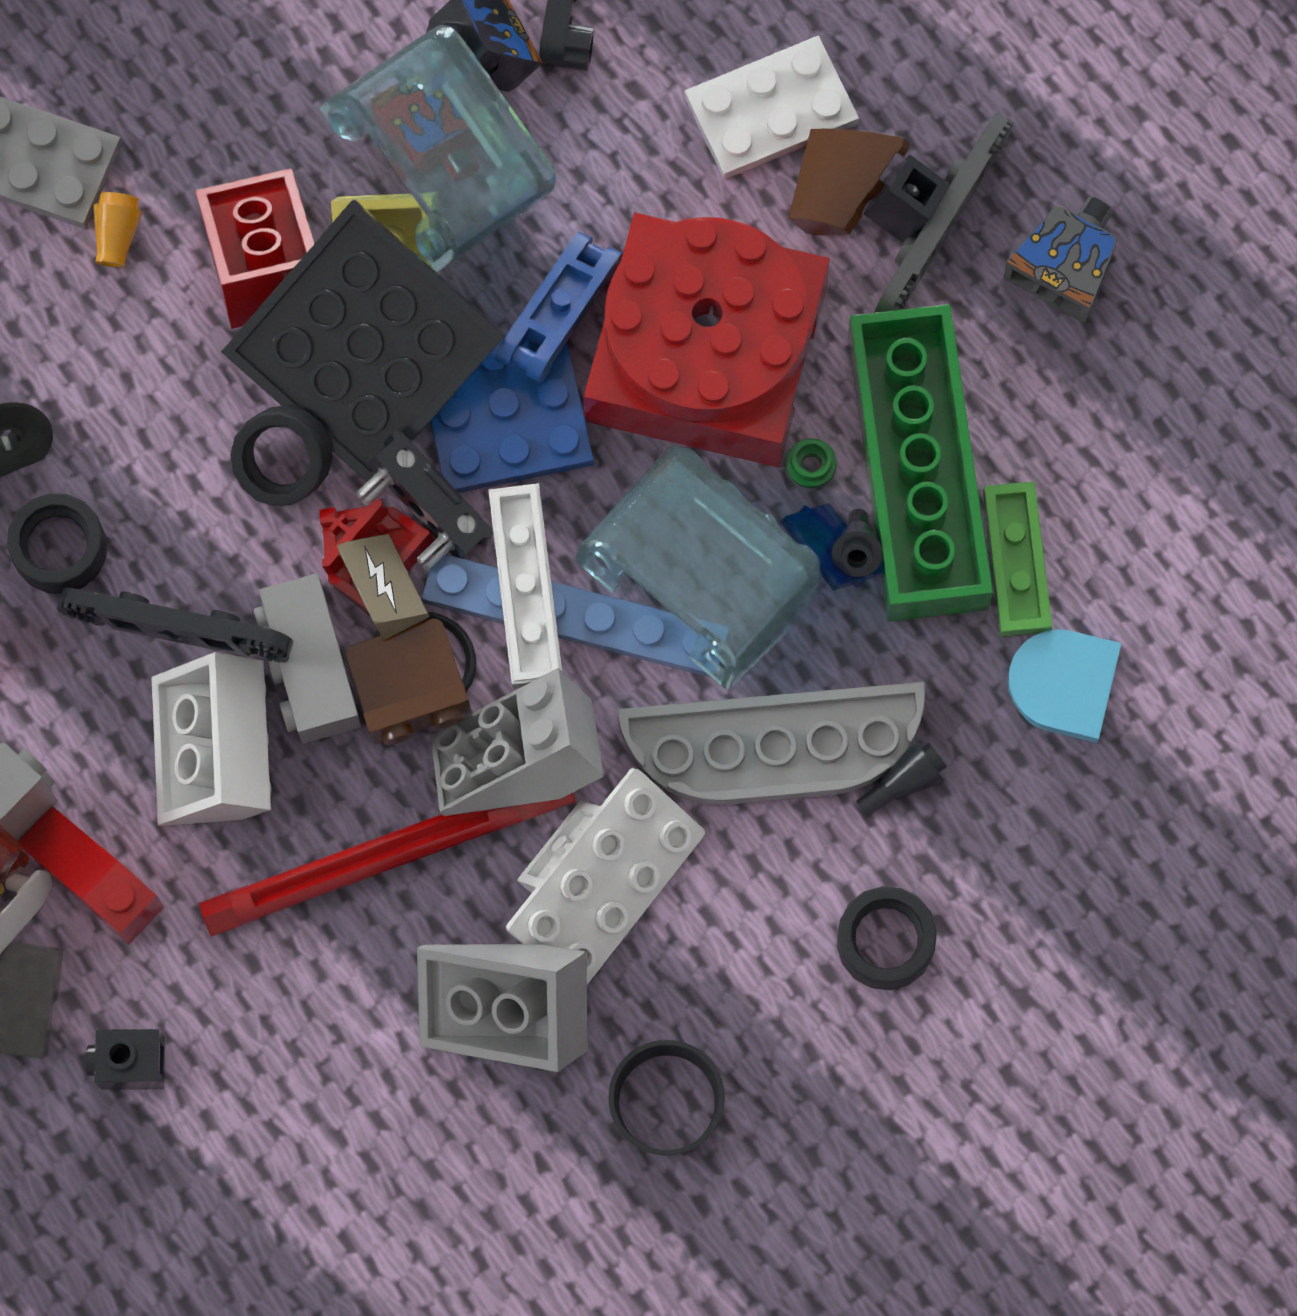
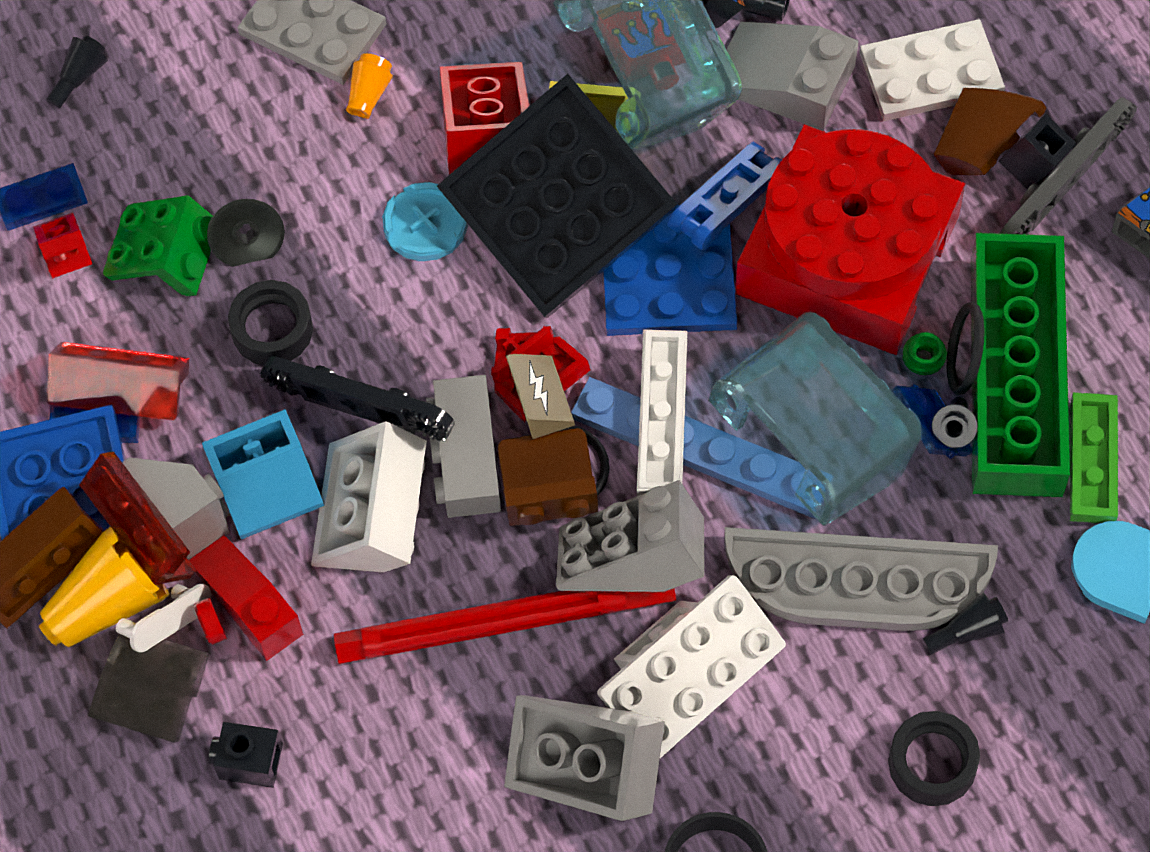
camera: 10 degrees right, 10 degrees down
black tyre [230,405,333,506] -> none
black piece [356,431,493,570] -> none
none -> red tile [194,597,227,645]
none -> dark azure slope [202,409,324,540]
none -> medium azure tile [382,182,468,261]
none -> light grey slope [708,22,858,131]
none -> black tyre [946,302,985,395]

